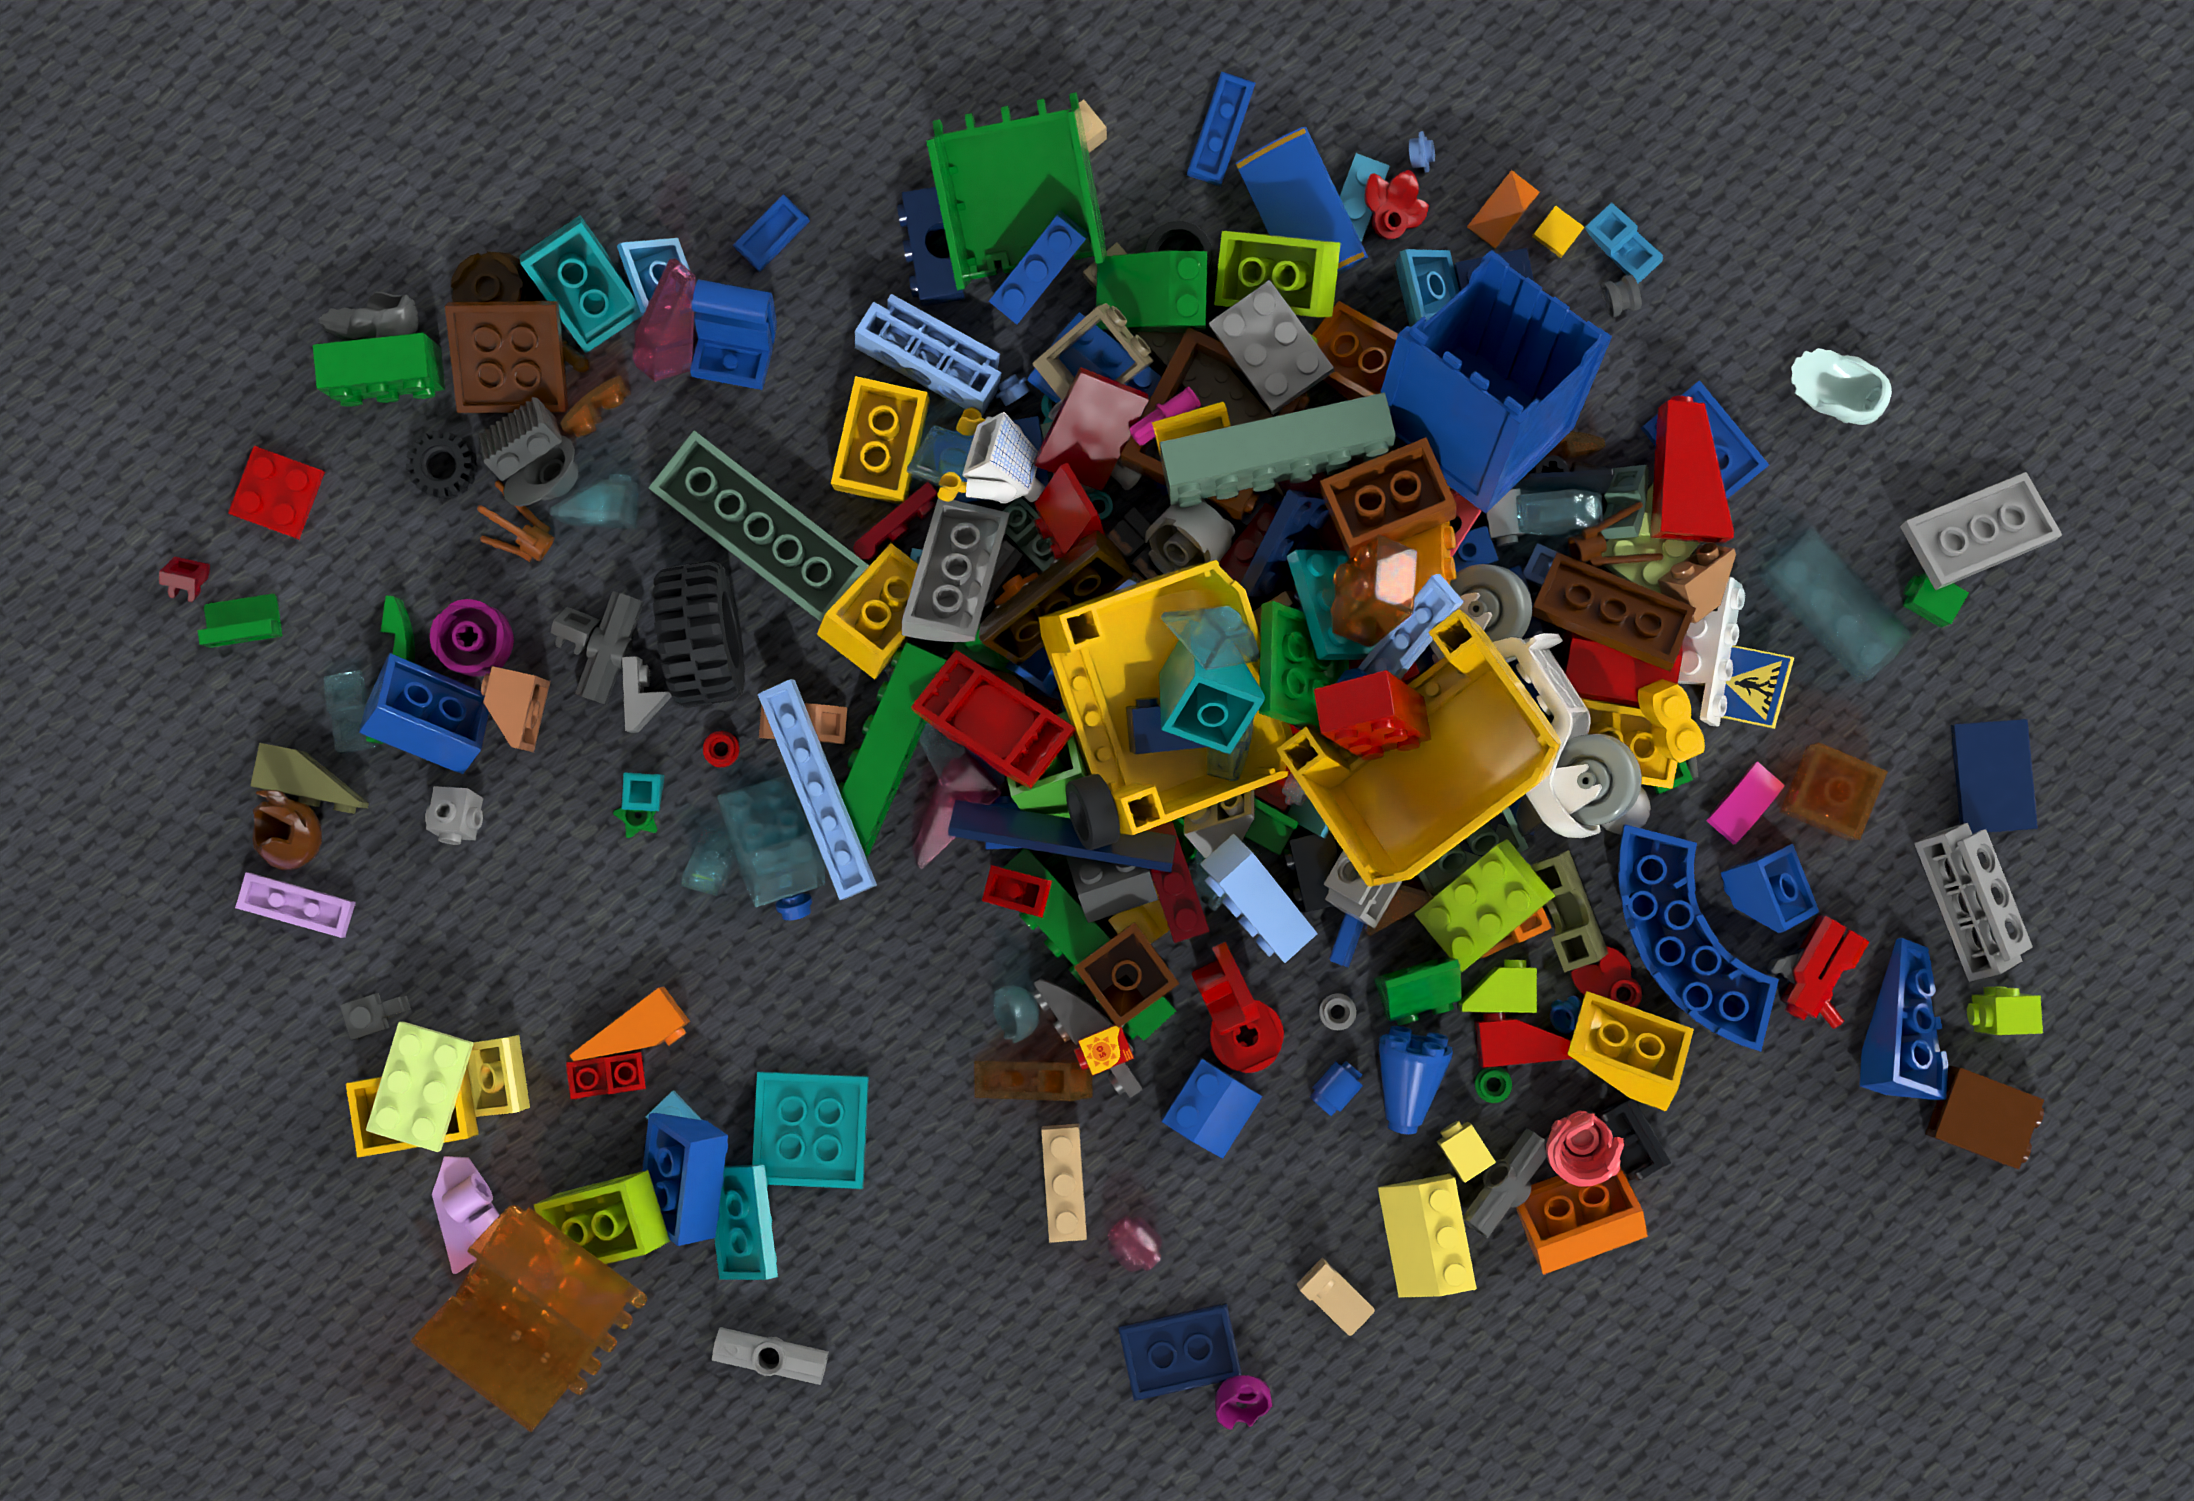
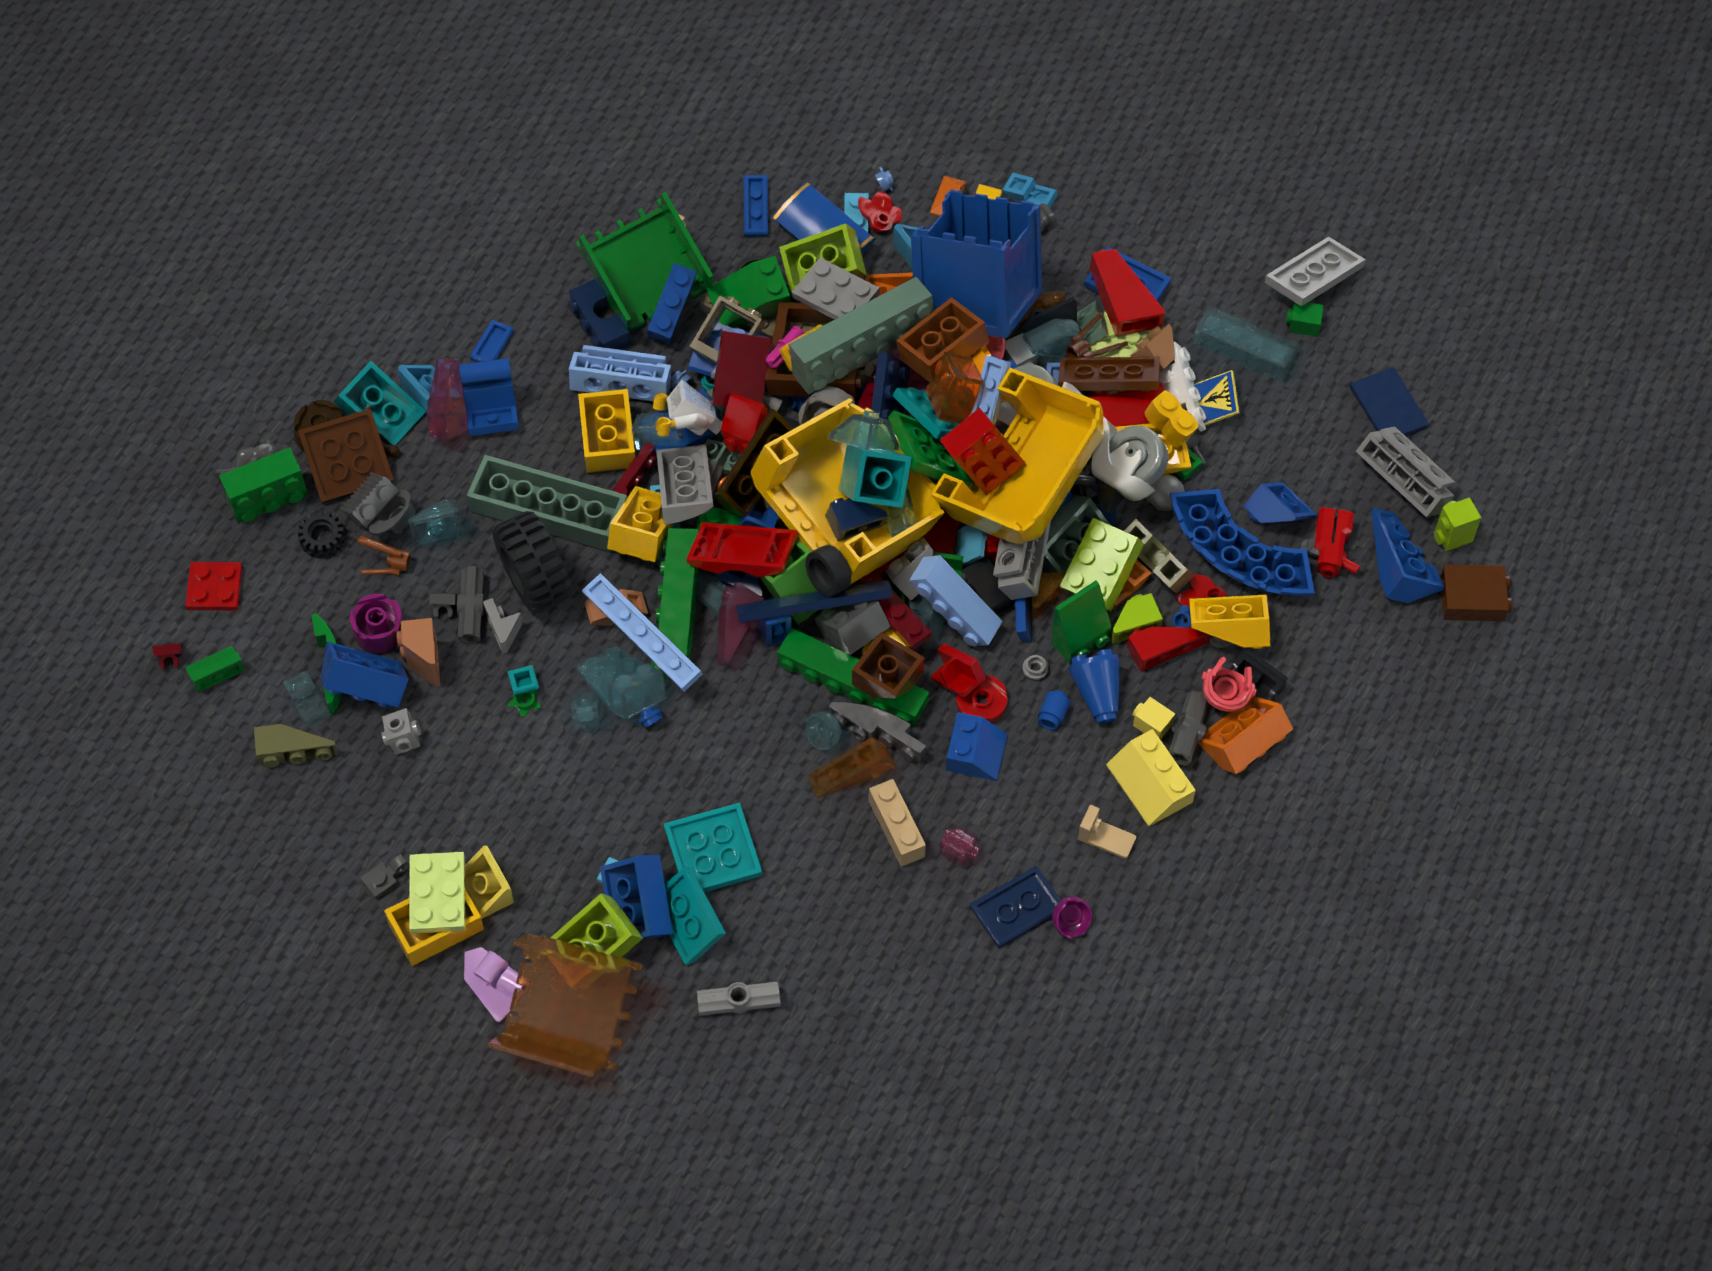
camera: 25 degrees left, 25 degrees down
lavender plate [235,873,355,938] -> none
reddish brown helmet [253,790,322,870] -> none
clear orange slope [560,375,631,437] -> none
red slope [565,1052,646,1099] -> none
orange slope [569,987,690,1061] -> none
red plate [703,731,740,768] -> none
red slope [982,865,1052,918] -> none
brick [1074,1024,1134,1076] -> none
clear plate [1282,774,1307,806] -> none
green plate [1474,1066,1512,1103] -> none
dark pink slope [1706,762,1785,845] -> none
clear orange brick [1780,743,1888,841] -> none
light aqua hair [1791,348,1892,425] -> none

